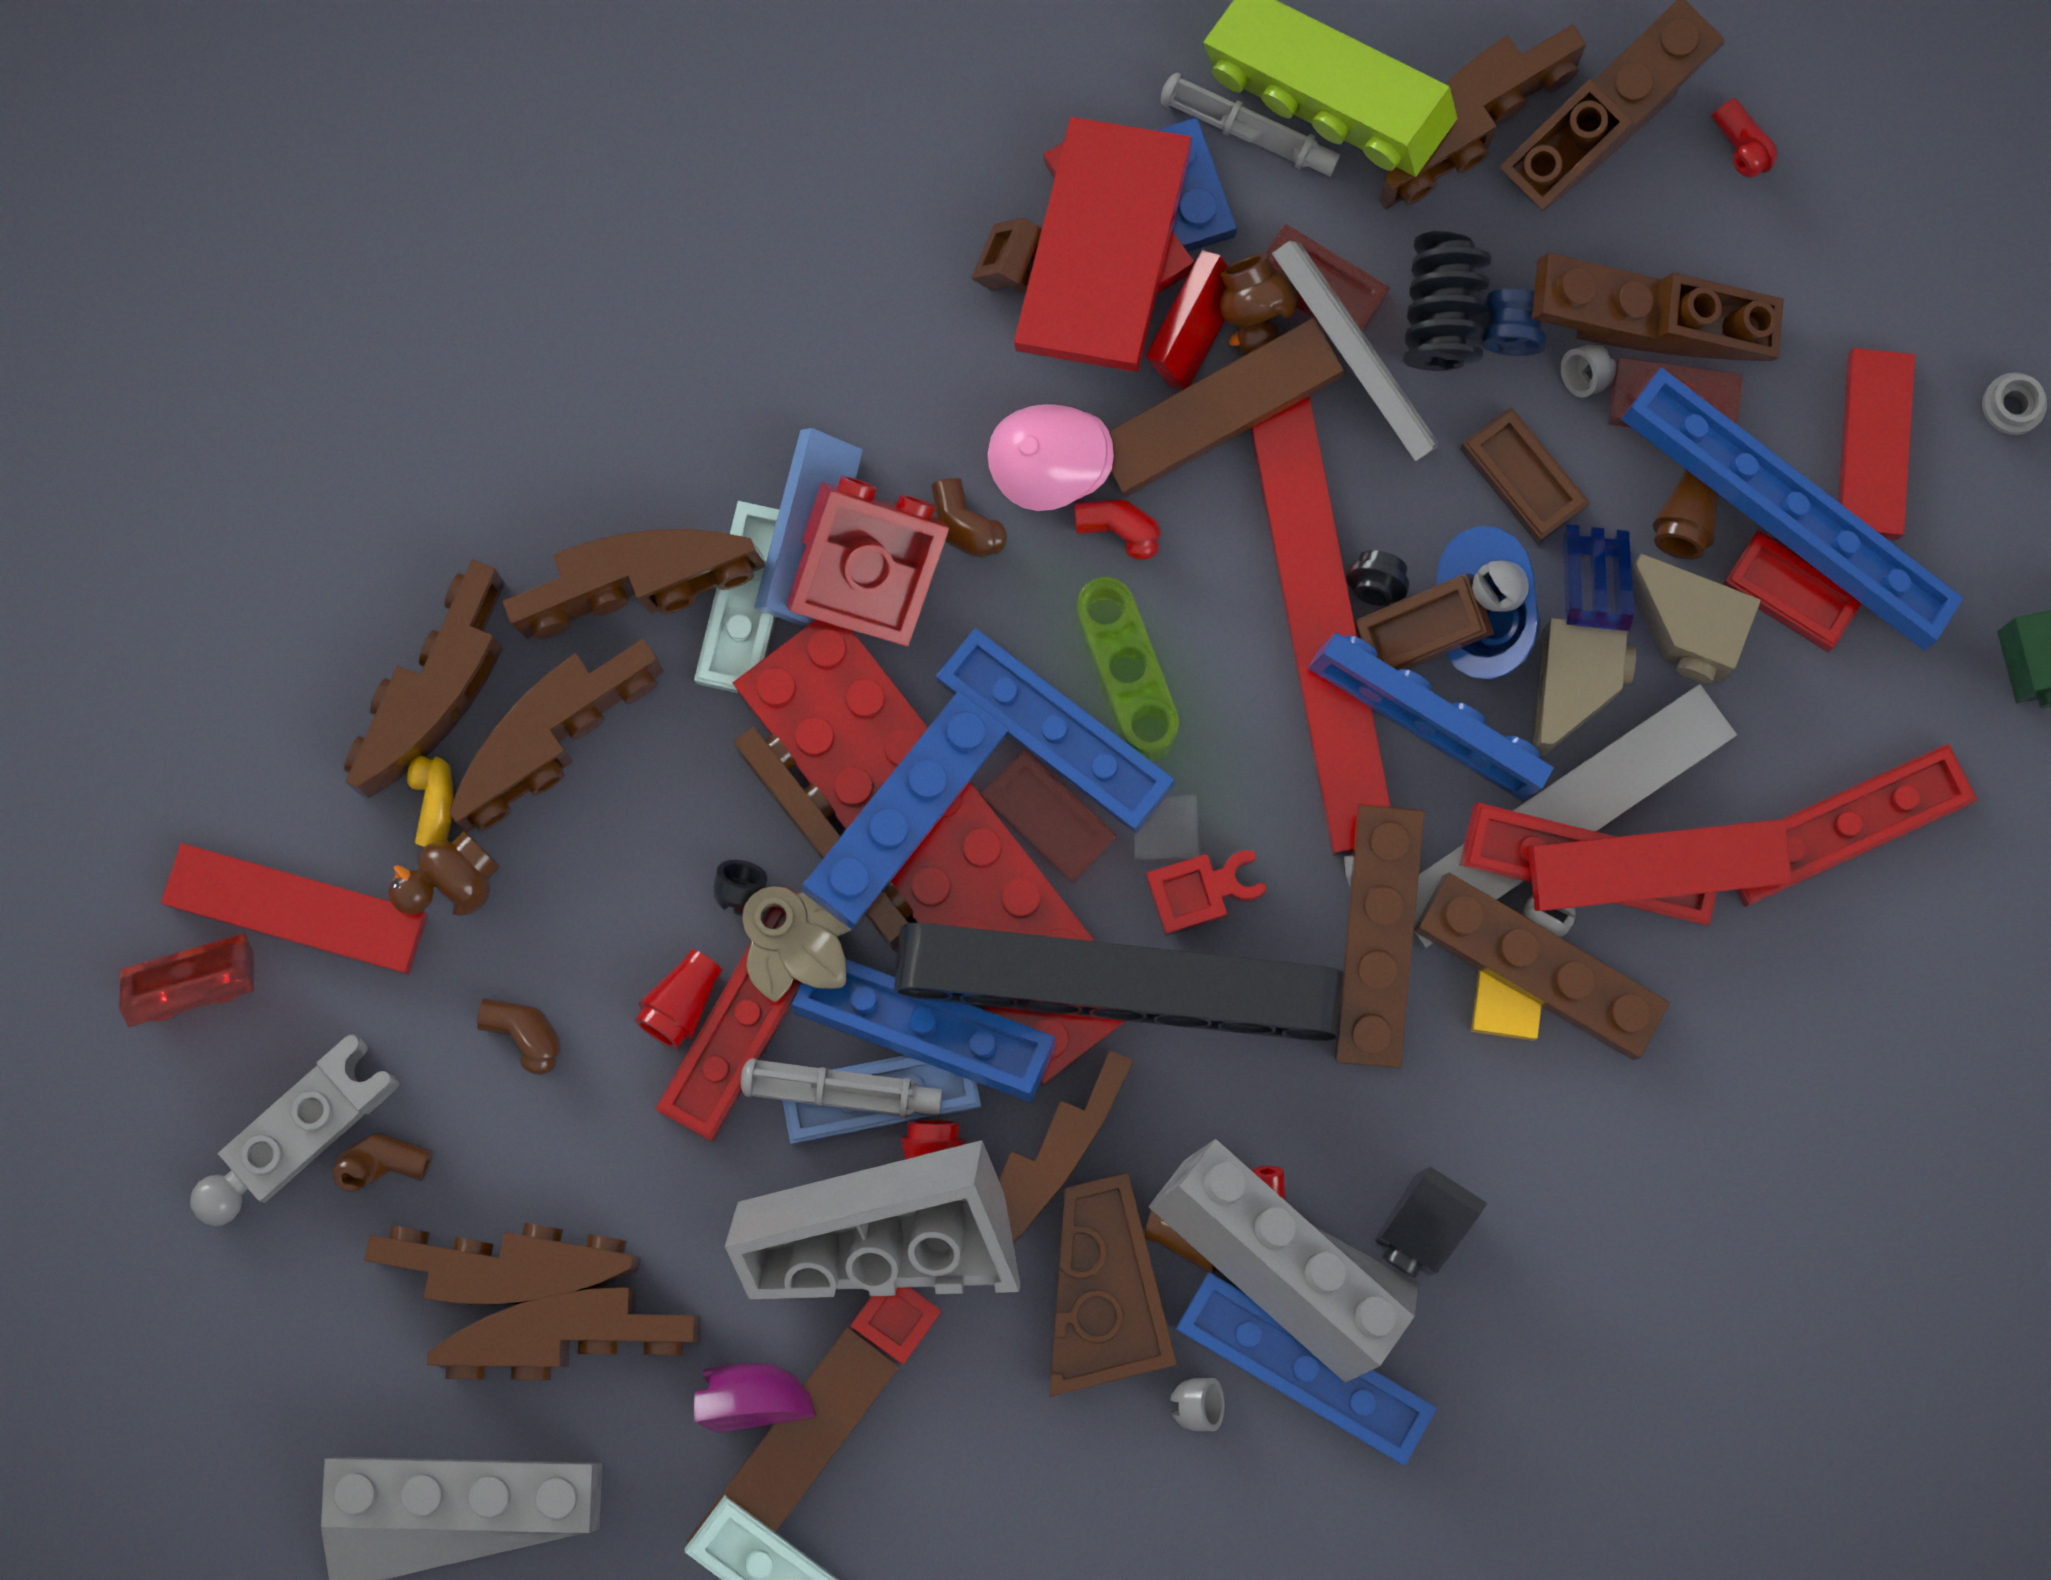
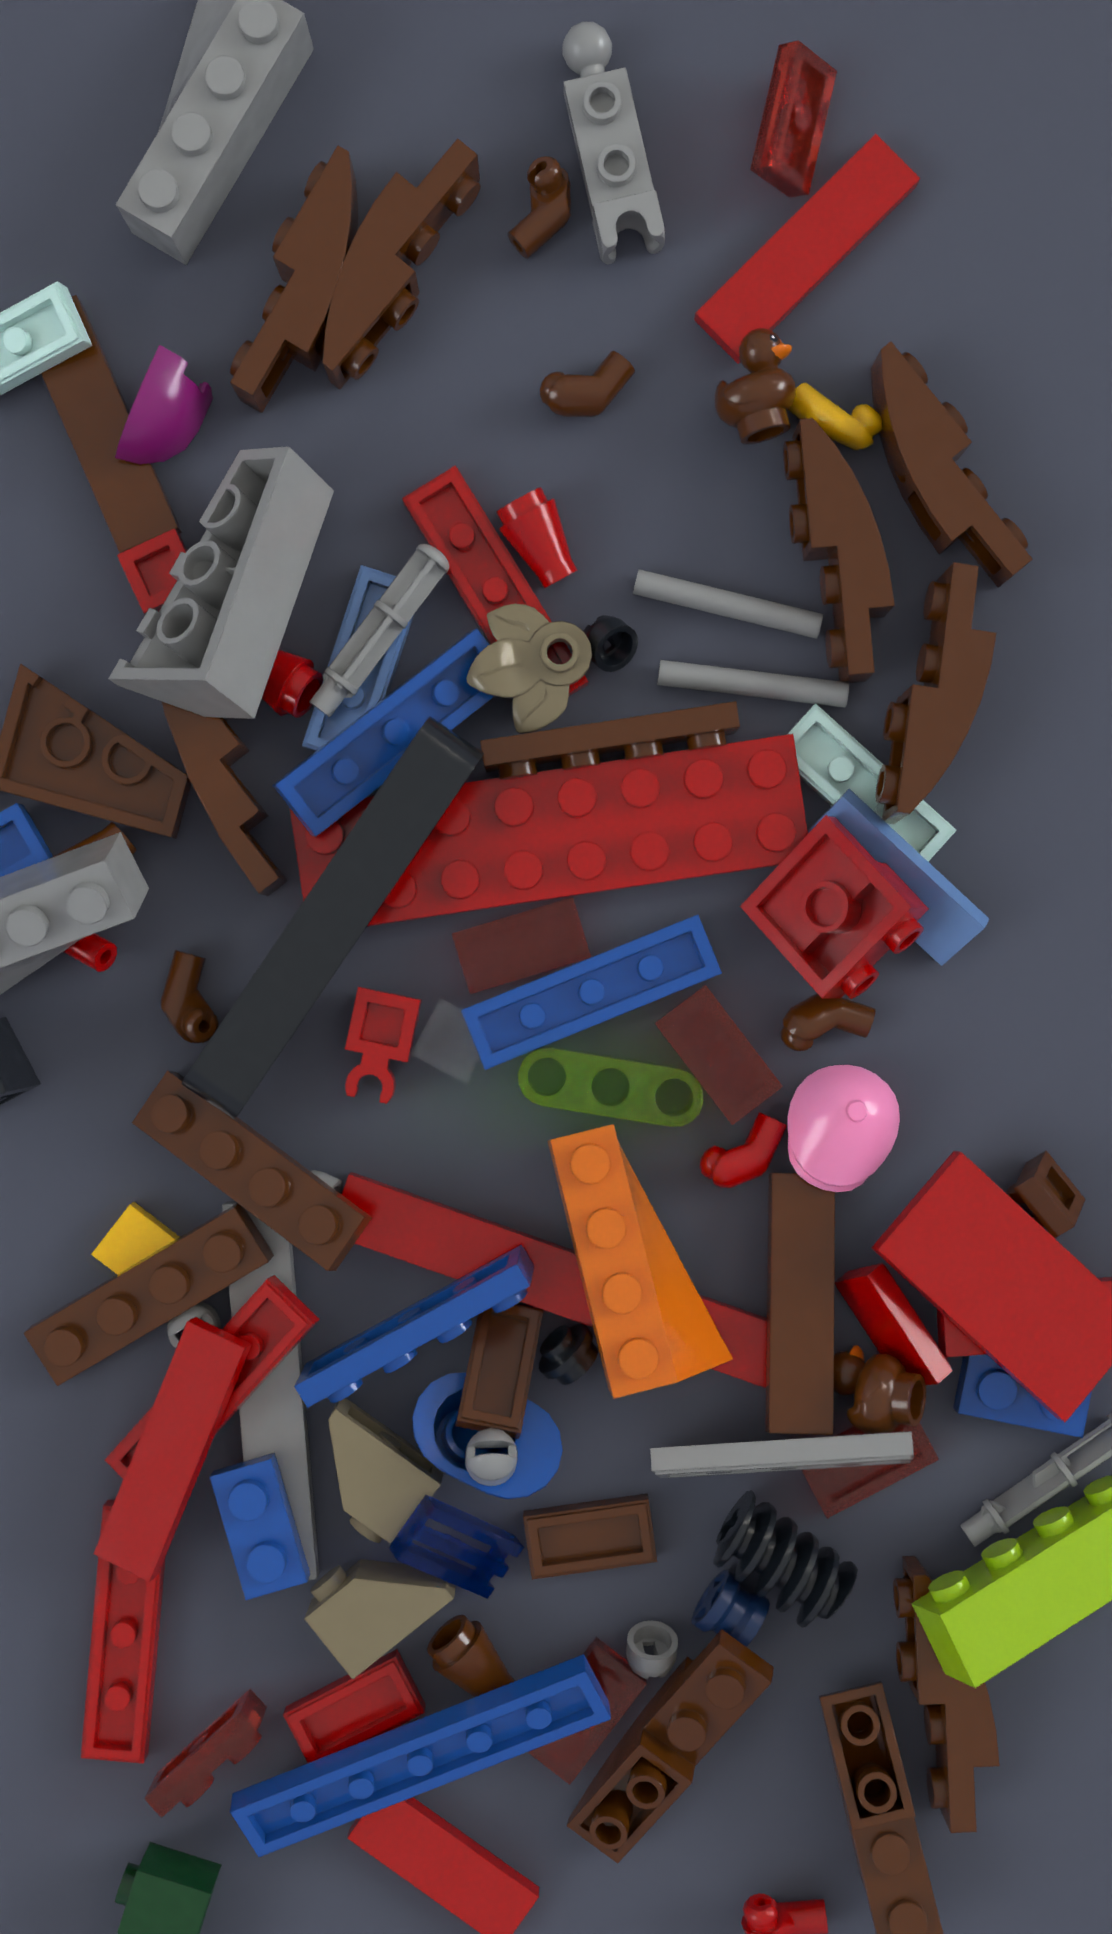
camera: 115 degrees right, 10 degrees up
blue plate [801,690,1009,930] -> none
none -> clear red plate [144,1689,267,1818]
none -> reddish brown arm [161,950,219,1043]
none -> blue plate [210,1453,311,1600]
none -> orange wedge [547,1124,733,1399]
none -> light grey bar [633,569,823,639]
none -> clear red plate [654,985,783,1125]
none -> light grey bar [657,660,849,708]

